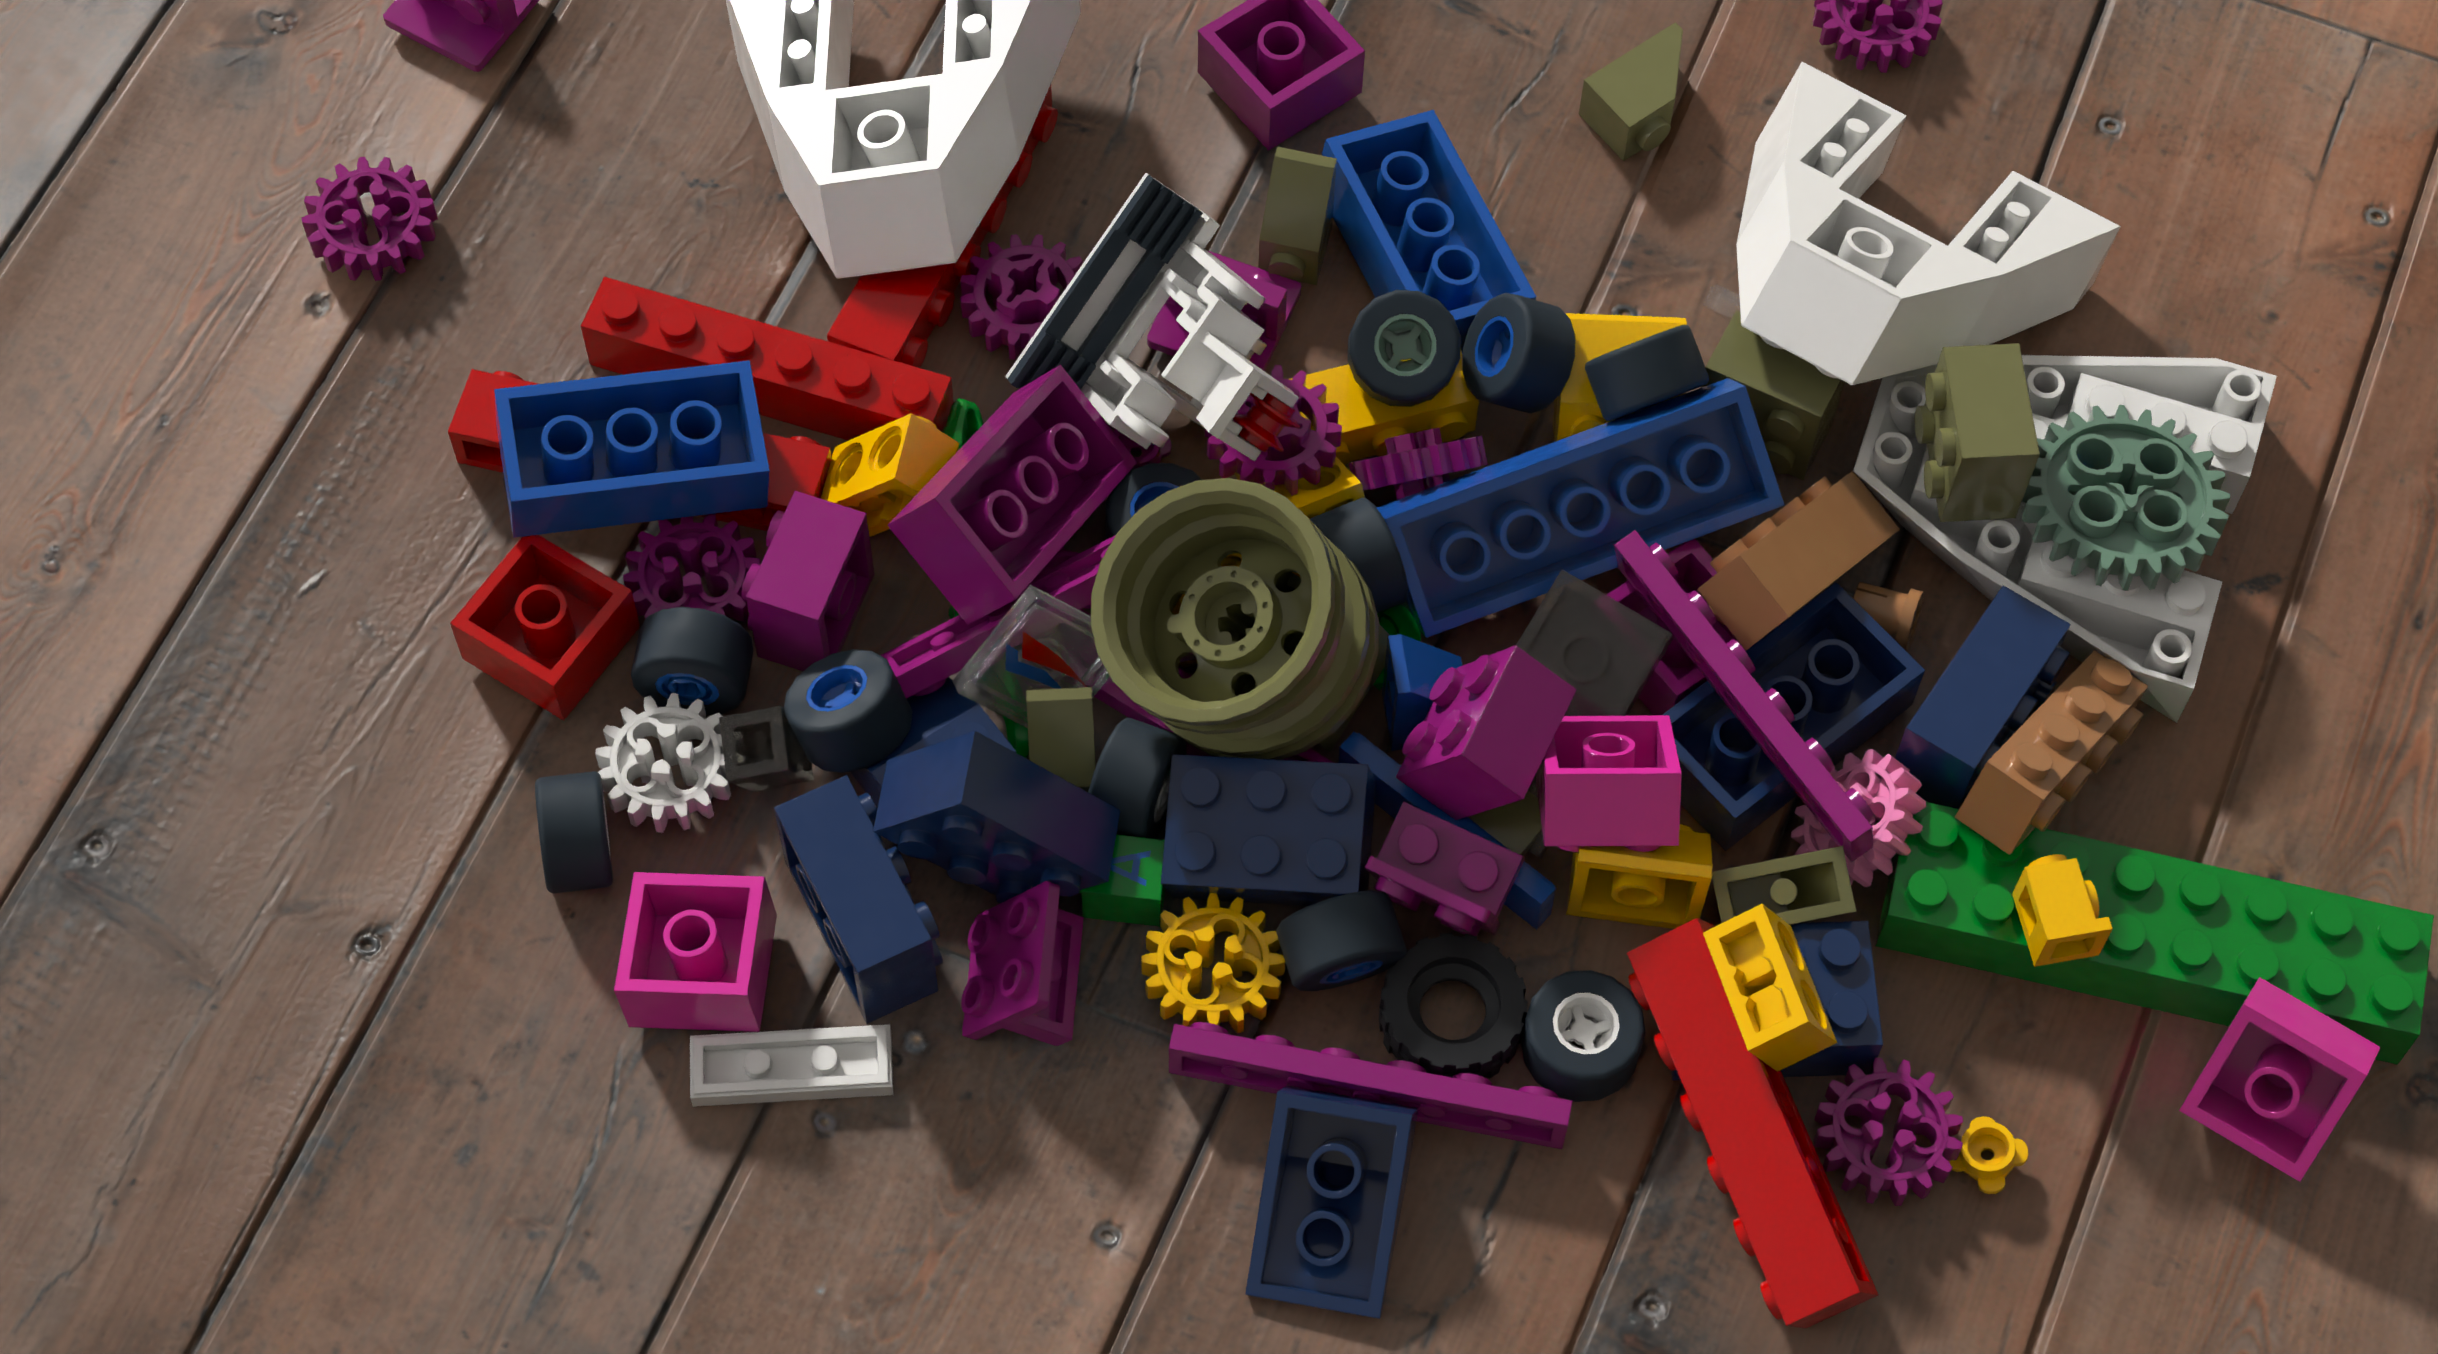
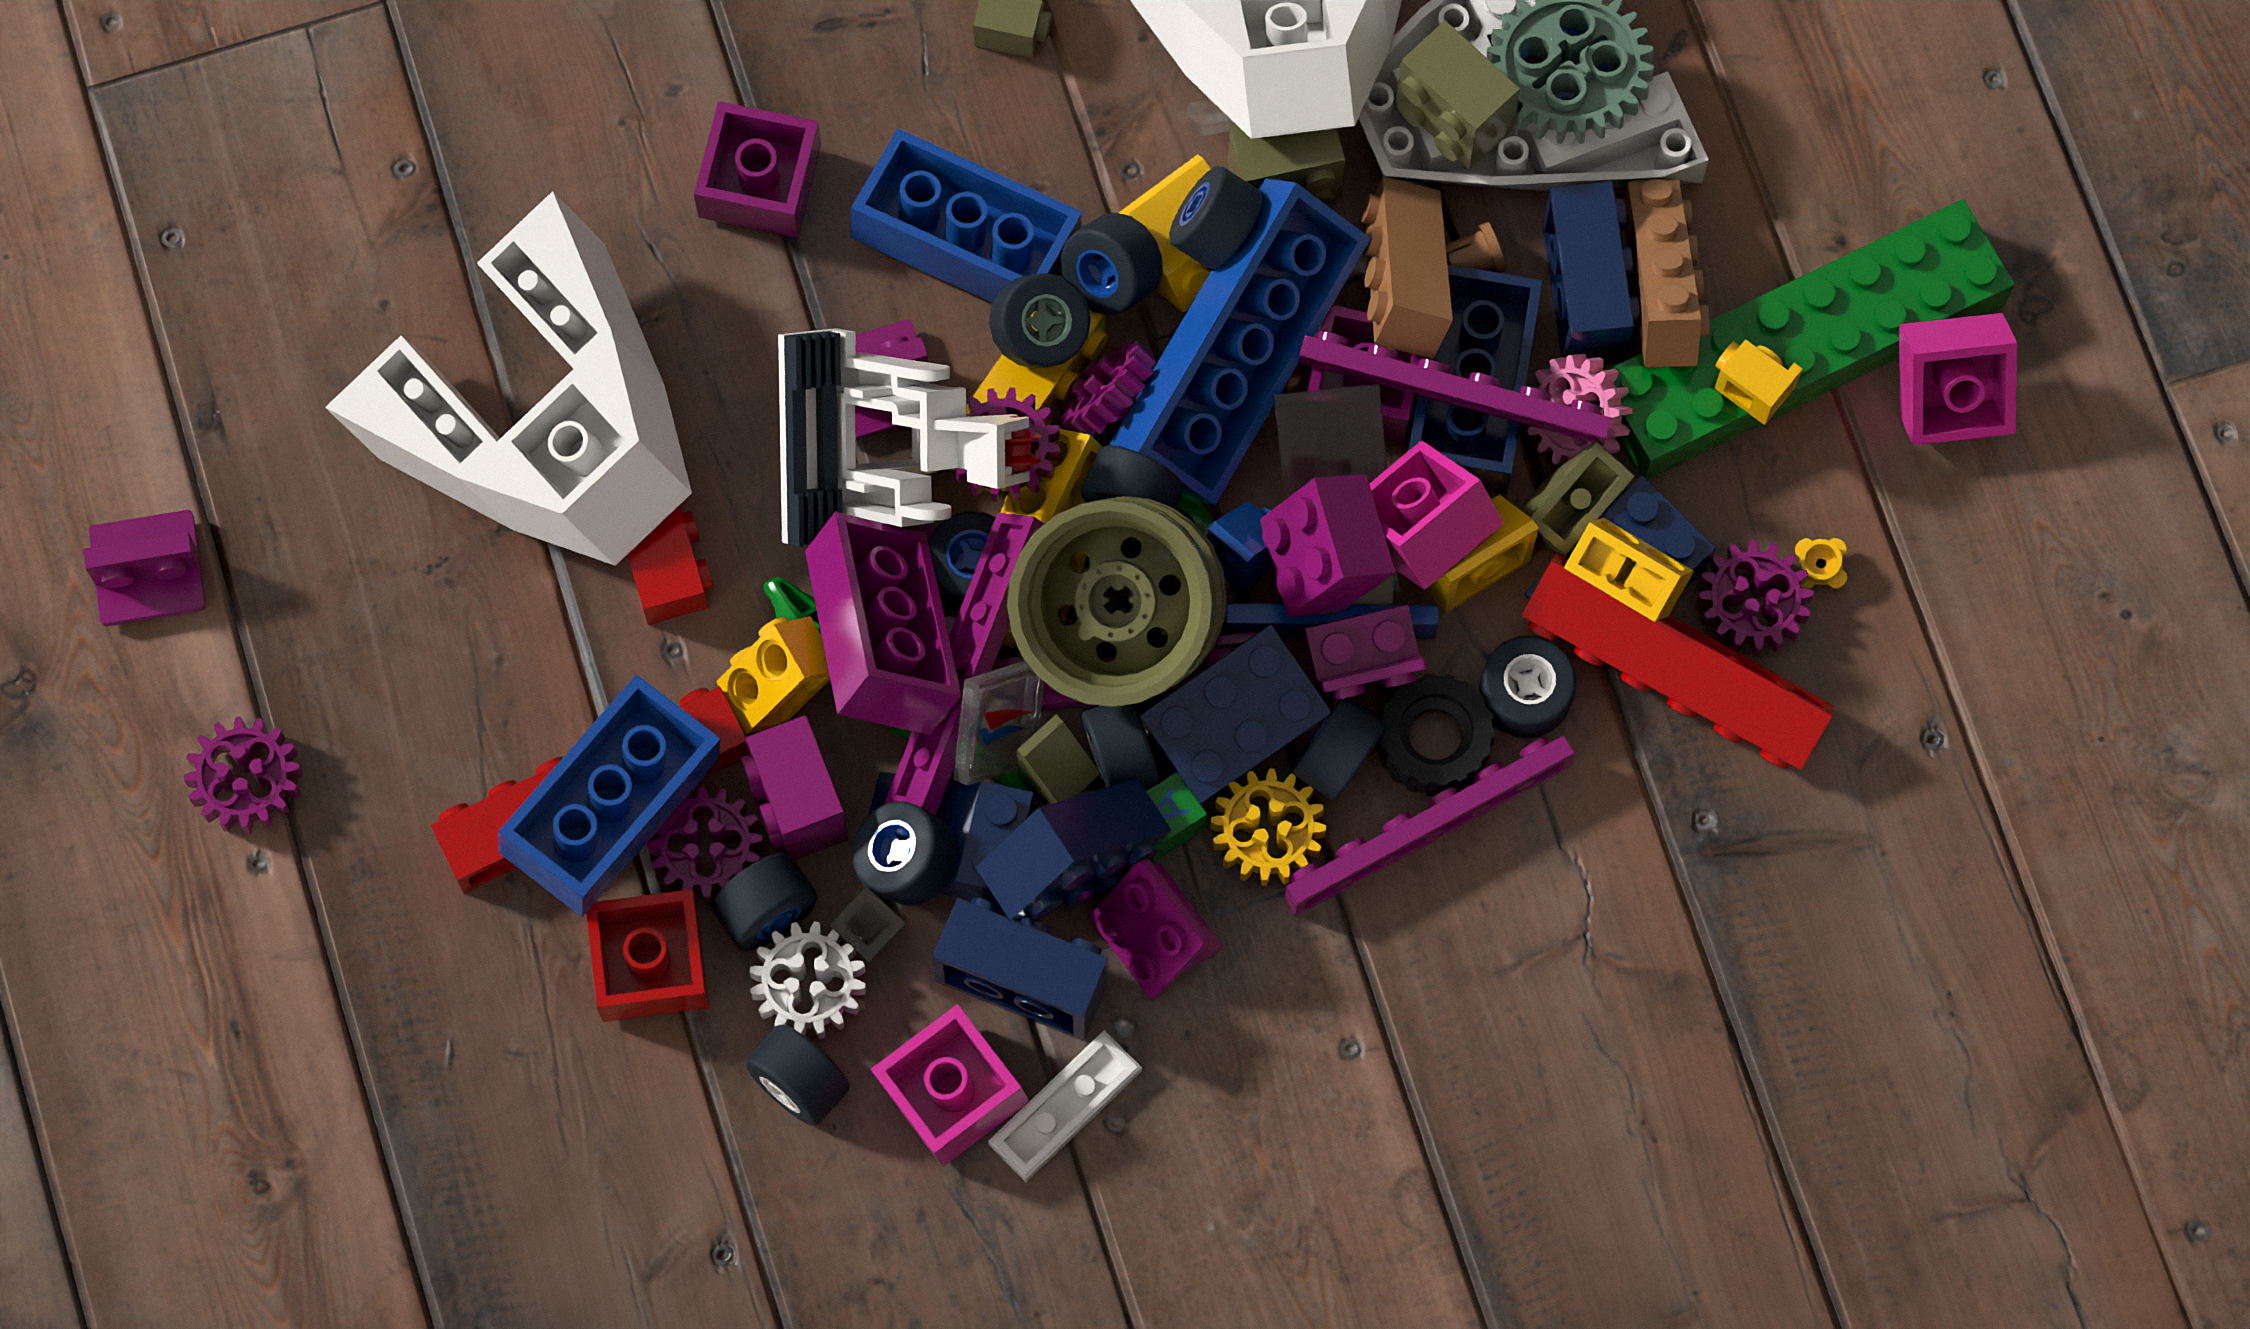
camera: 40 degrees left, 10 degrees up
red brick [581,277,954,441] -> none
magenta gear [960,234,1083,360] -> none
dark blue slope [1245,1085,1418,1319] -> none
olive slope [1258,147,1337,285] -> none

